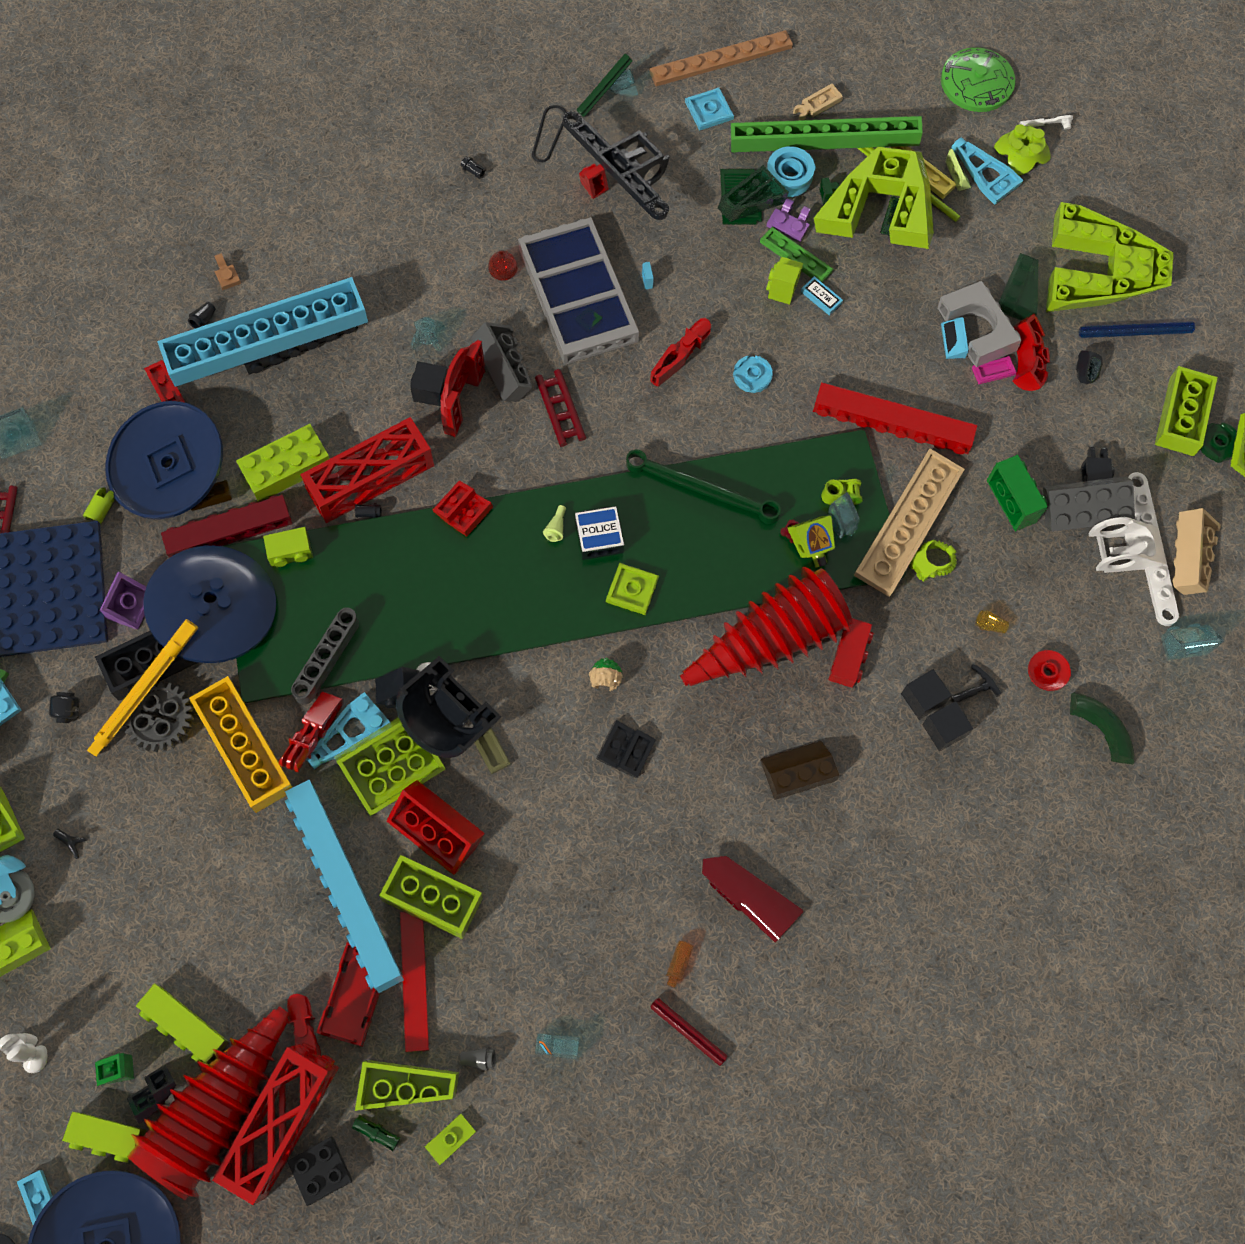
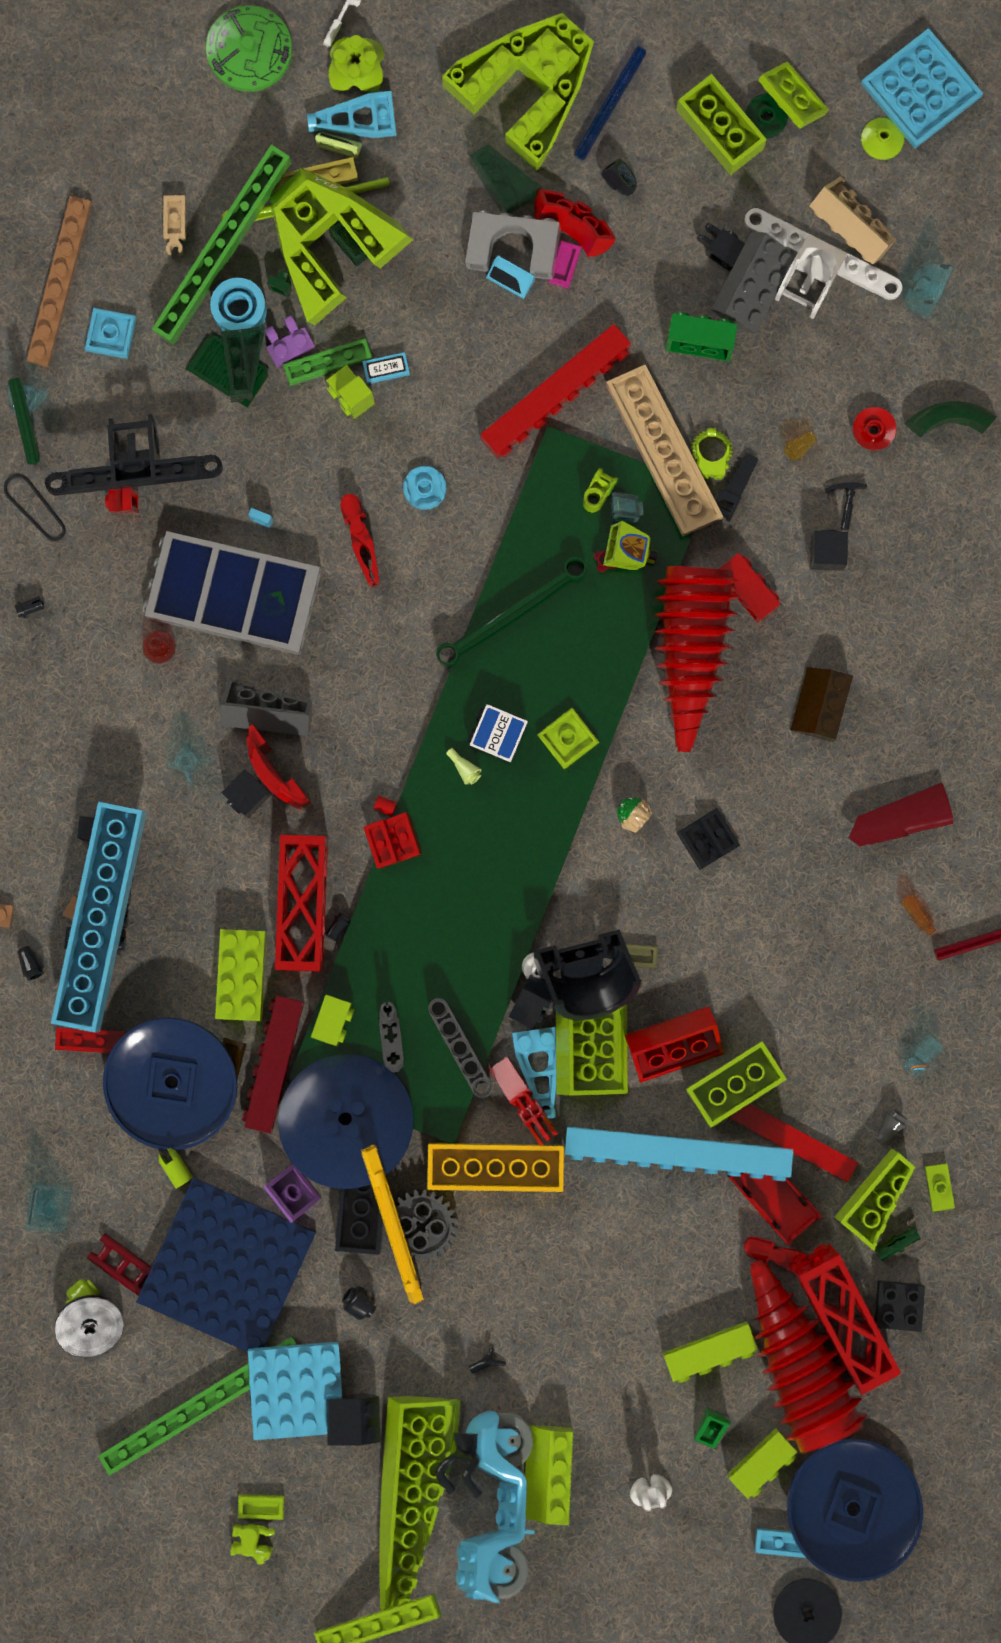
camera: 50 degrees left, 15 degrees up
black slope [127,1065,176,1124] -> none
dark red bar [535,369,586,447] -> none
black head [922,701,973,752] -> none
none -> red hinge [373,795,397,817]
none -> dark grey beam [379,1002,404,1073]
none -> black piece [715,453,758,522]

